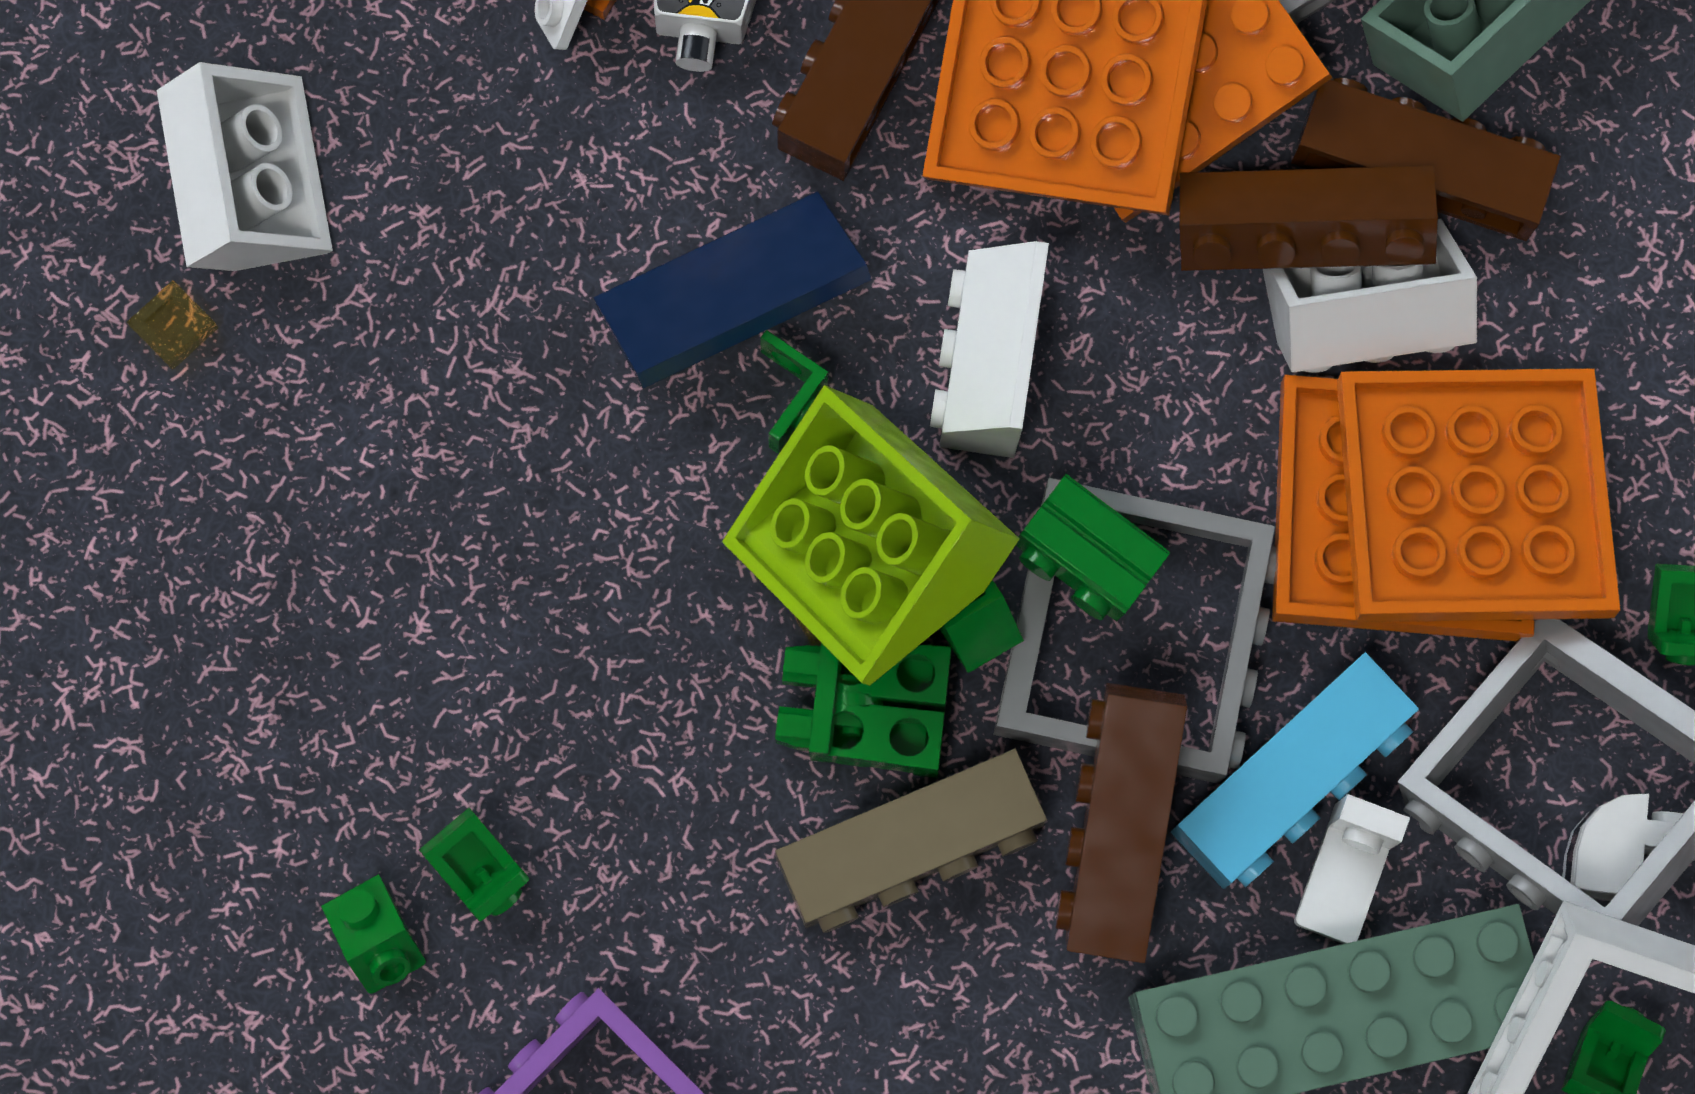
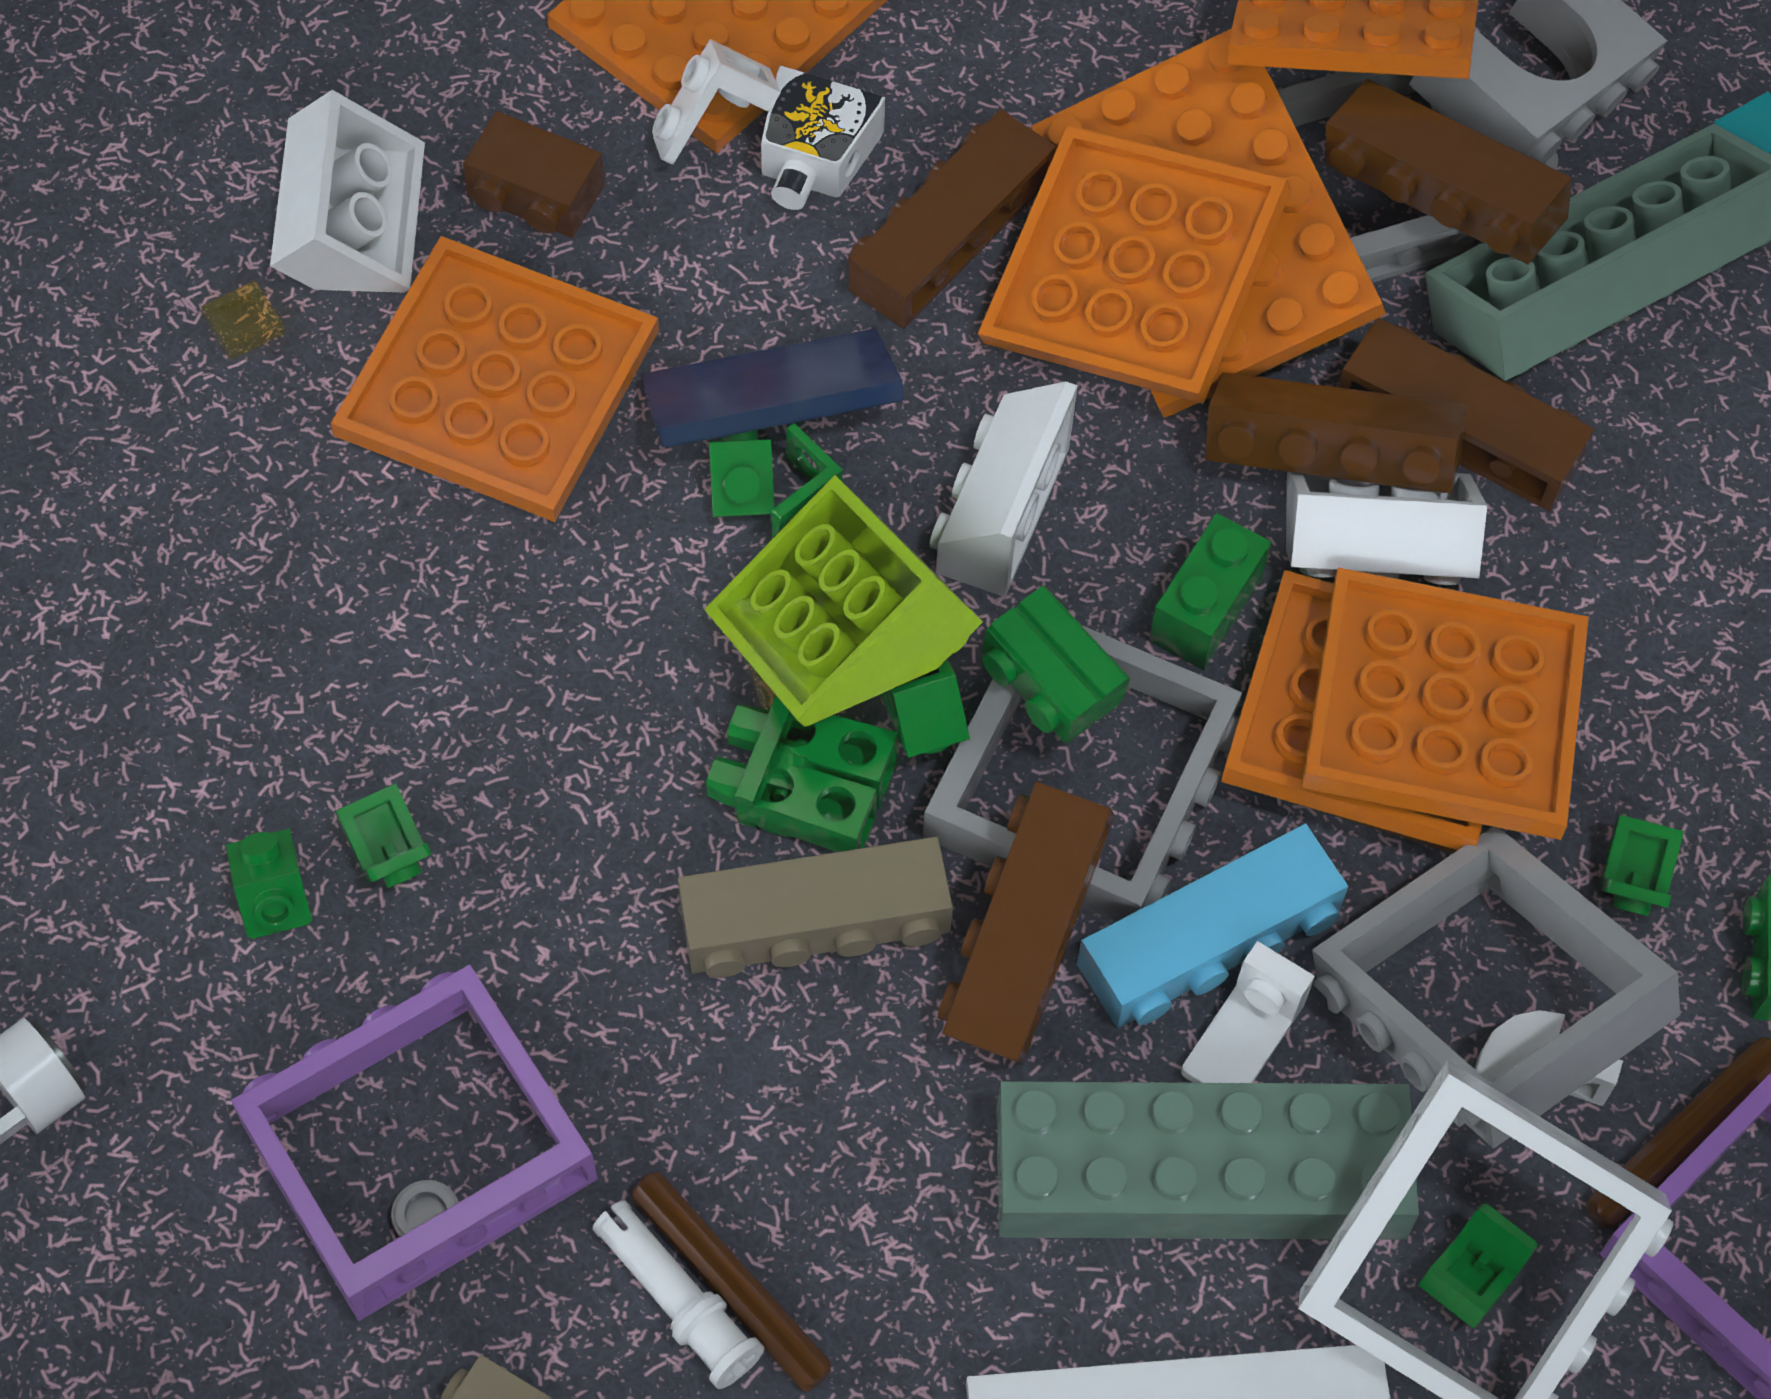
camera: 15 degrees right, 15 degrees down
none -> orange plate [331,236,659,522]
none -> reddish brown brick [463,111,605,238]
none -> green bracket [709,430,775,517]
none -> green brick [1149,513,1271,670]

